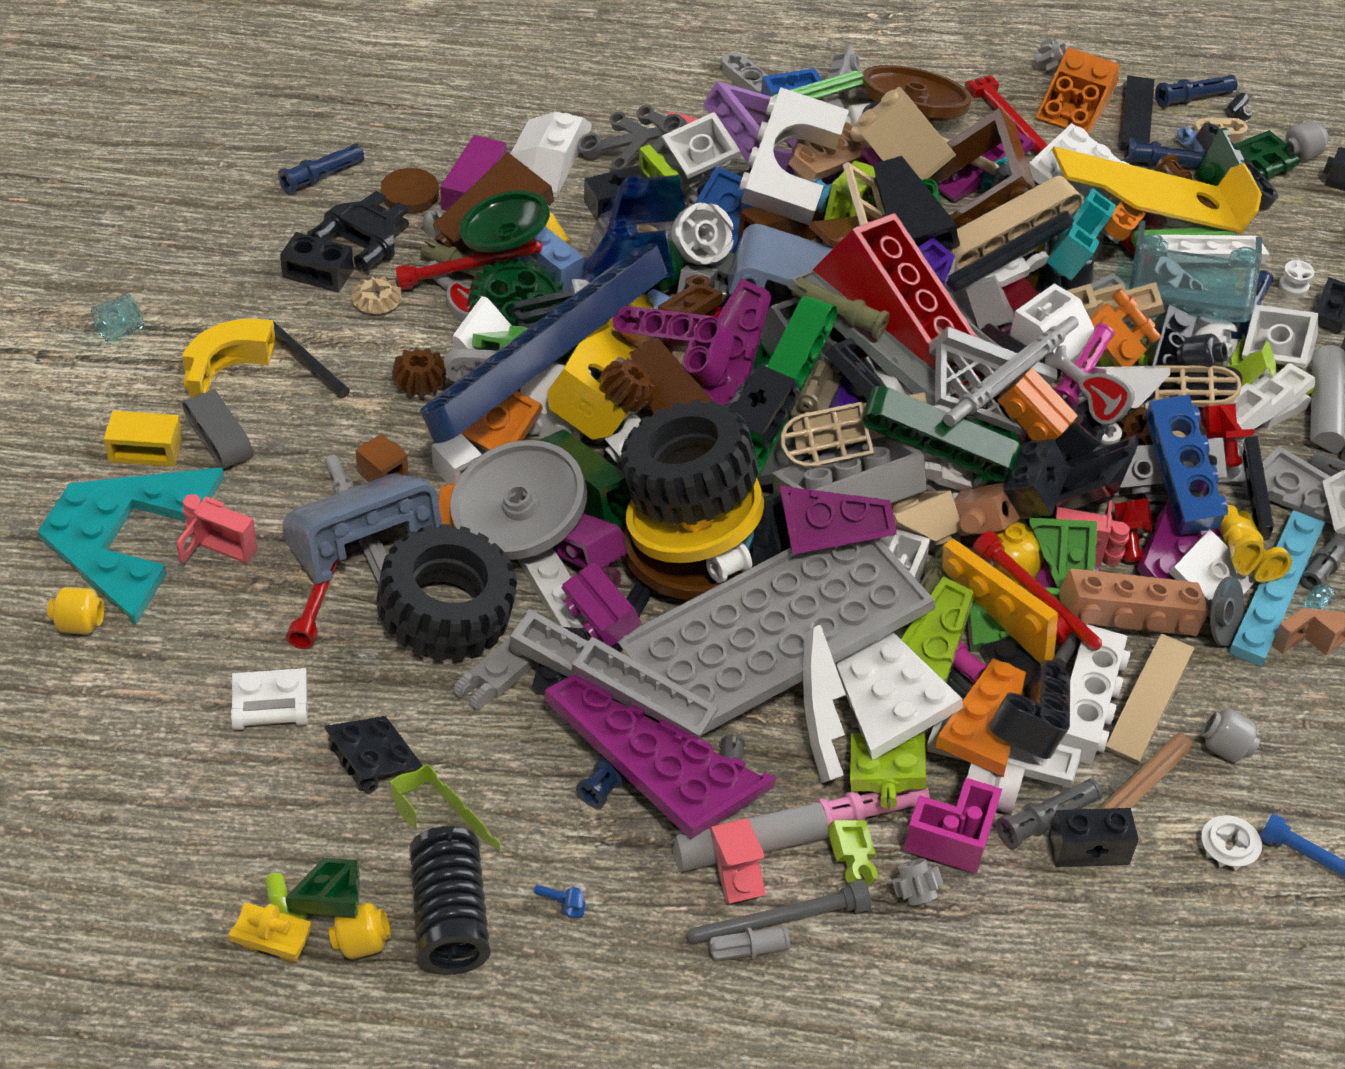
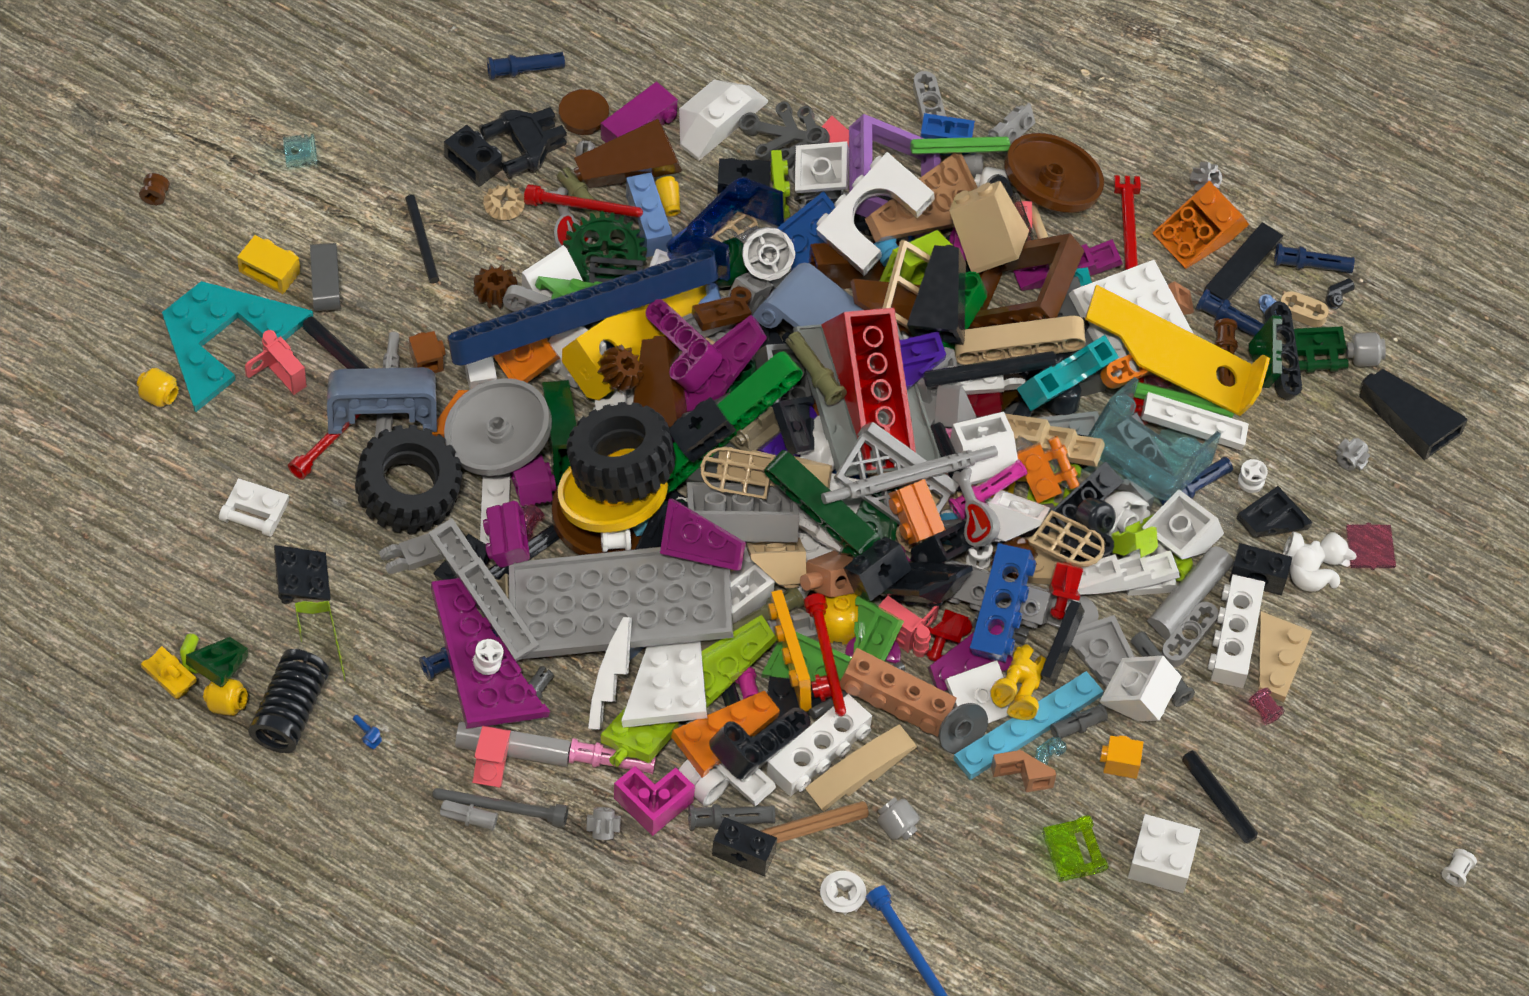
camera: 25 degrees right, 10 degrees up
yellow arch [182,318,276,398] -> none
dark green dish [459,190,550,253] -> none
lime plate [828,820,878,886] -> none
none -> black axle [303,316,369,369]
none -> white wheel [473,639,503,675]

